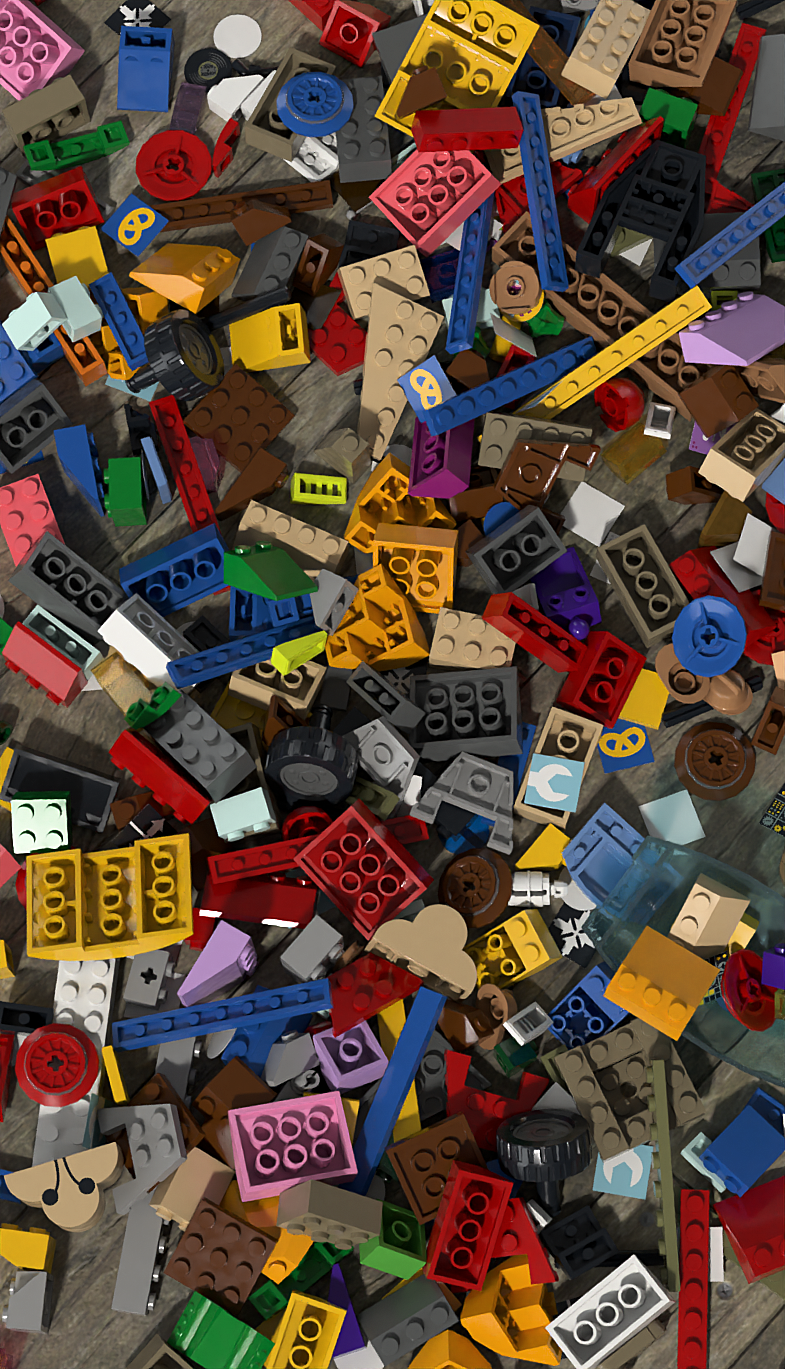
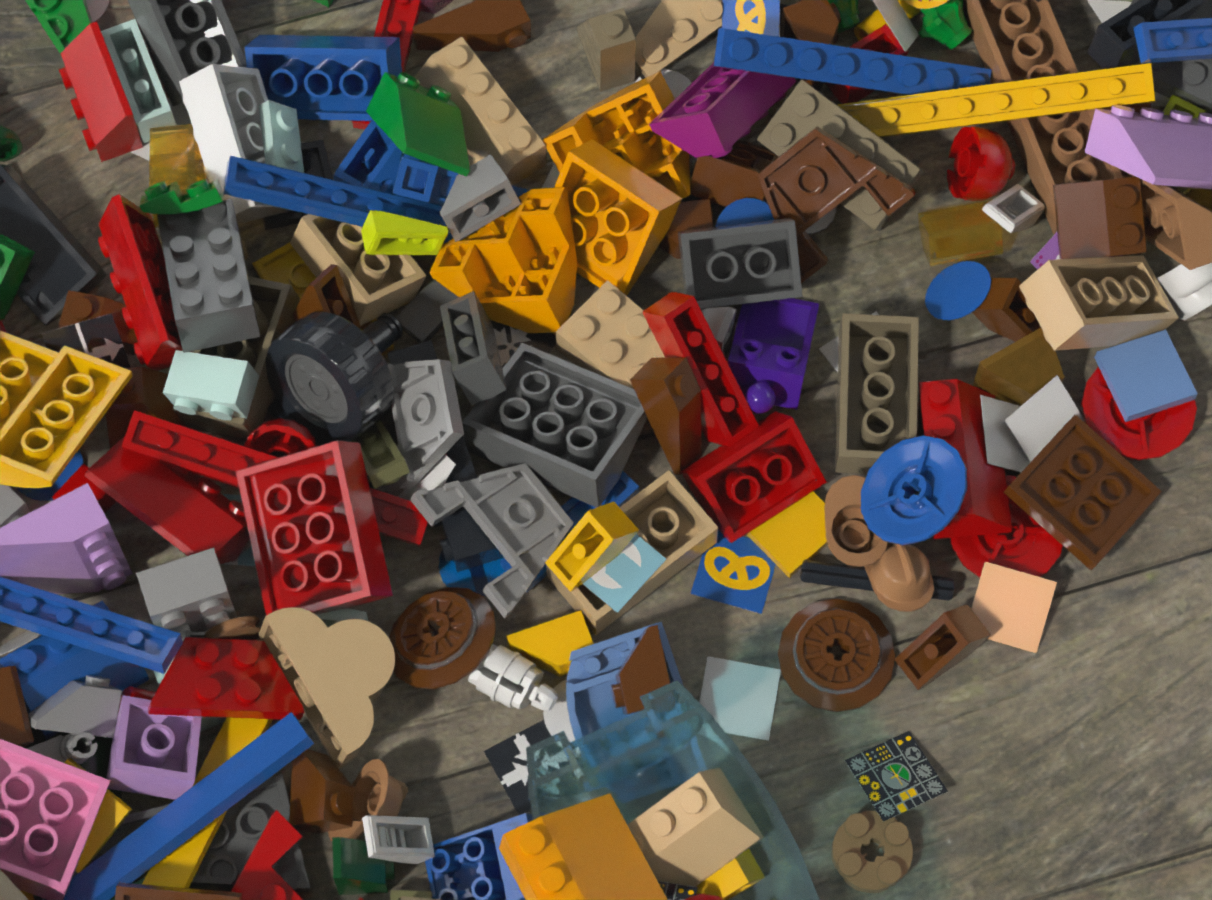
camera: 25 degrees right, 5 degrees down
neon yellow slope [290,473,347,504] -> none
yellow slope [462,909,563,990] -> none
white sticker [561,482,625,547] -> none
none -> light aqua plate [259,100,304,173]
none -> yellow slope [545,502,639,592]
none -> reddish brown slope [611,625,675,715]
none -> reddish brown slope [630,358,702,475]
none -> blue sticker [925,261,991,320]

